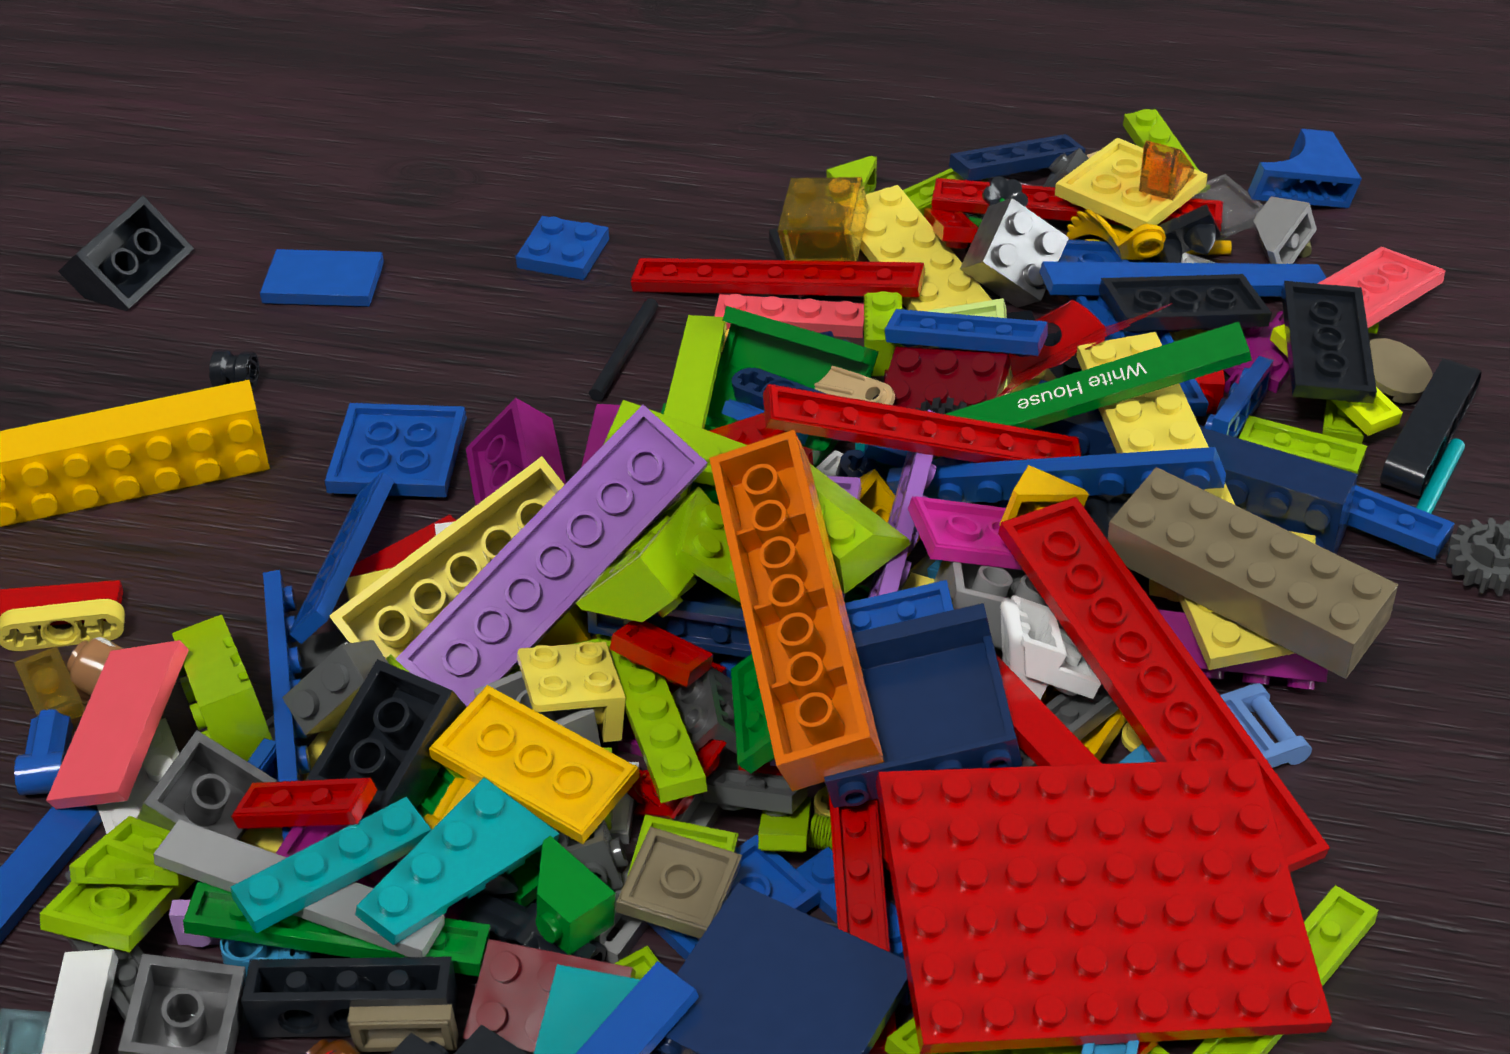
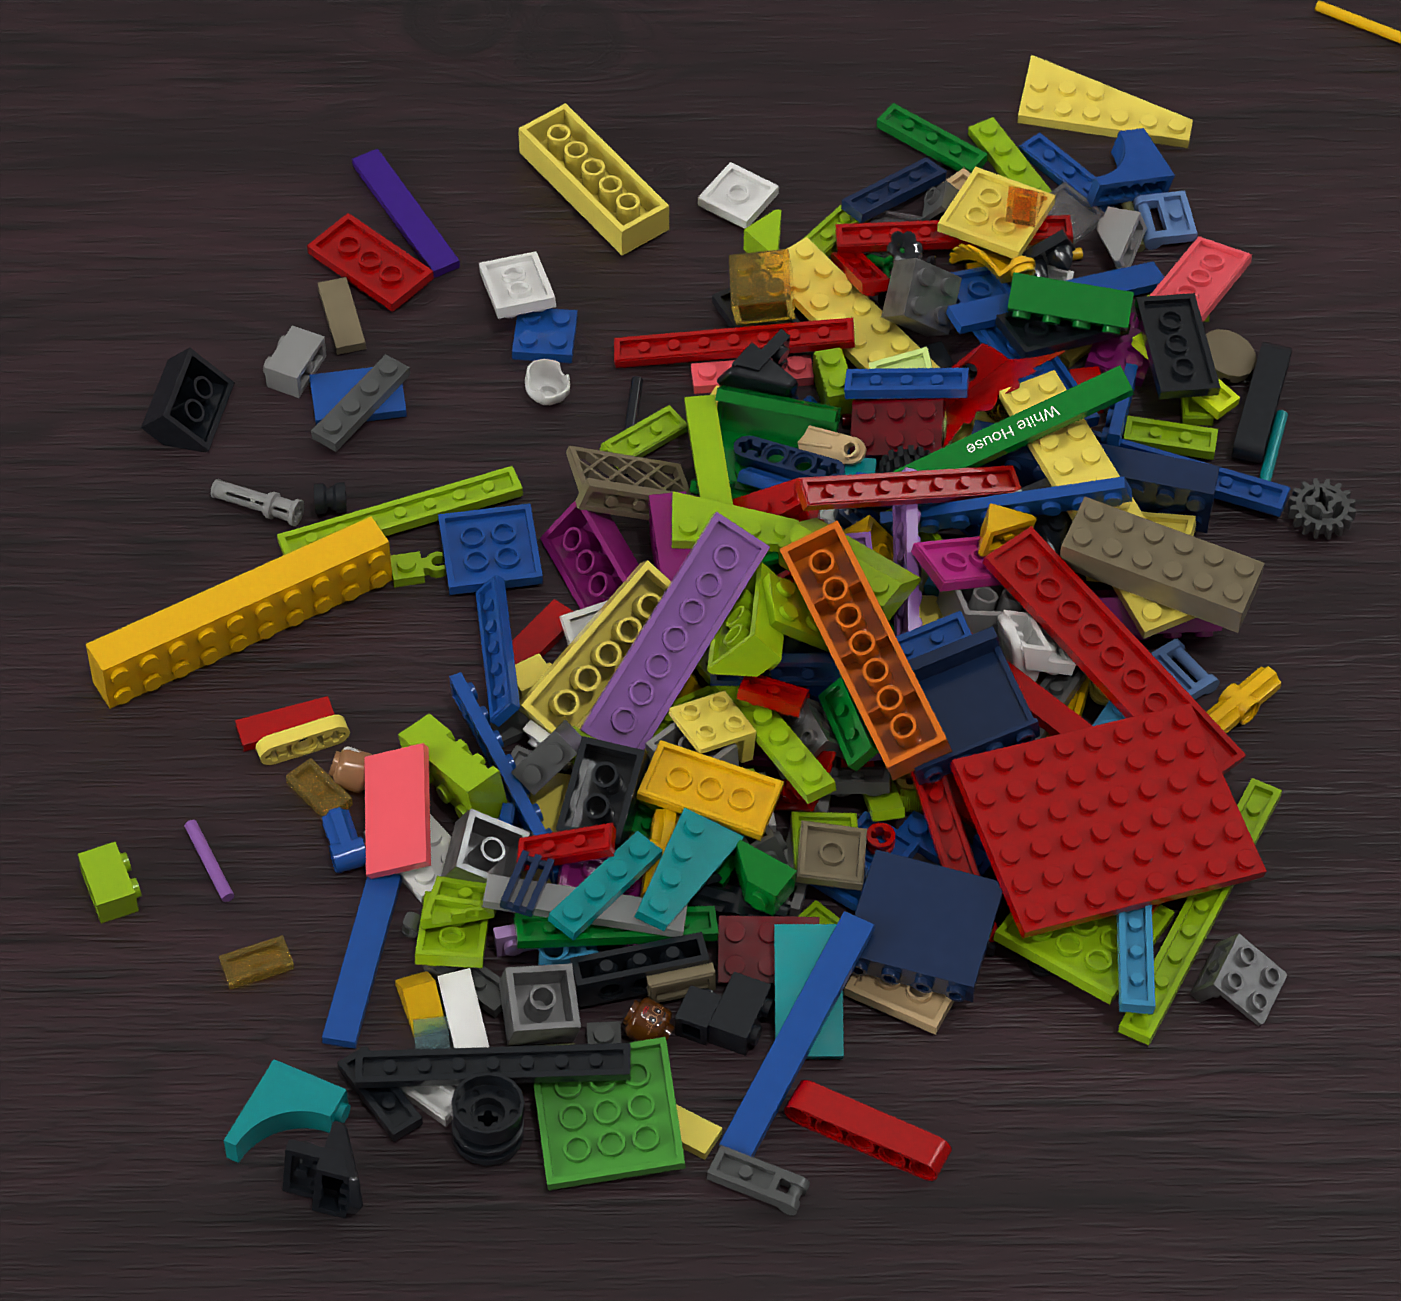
camera: 15 degrees left, 10 degrees up
none -> light grey pin [210,479,304,526]
none -> light grey brick [263,325,326,398]
none -> lime plate [277,466,523,555]
none -> red plate [307,213,434,312]
none -> dark grey plate [311,354,410,452]
none -> dark tan tile [317,277,366,355]
none -> dark purple tile [352,148,460,278]
none -> lime plate [390,551,446,588]
none -> yellow slope [395,971,447,1038]
none -> white plate [479,251,556,319]
none -> dark blue tile [500,850,555,918]
none -> light yellow brick [518,103,669,256]
none -> white hair [524,359,570,406]
none -> dark tan fence [566,445,699,520]
none -> lime tile [600,405,688,470]
none -> white plate [698,162,779,229]
none -> black piece [717,329,798,399]
none -> red bush [866,823,896,855]
none -> green plate [876,103,988,173]
none -> green slope [1007,272,1134,335]
none -> light yellow wing [1017,55,1193,148]
none -> blue tile [1019,132,1119,218]
none -> medium blue plate [1133,190,1198,250]
none -> yellow piece [1207,666,1282,734]

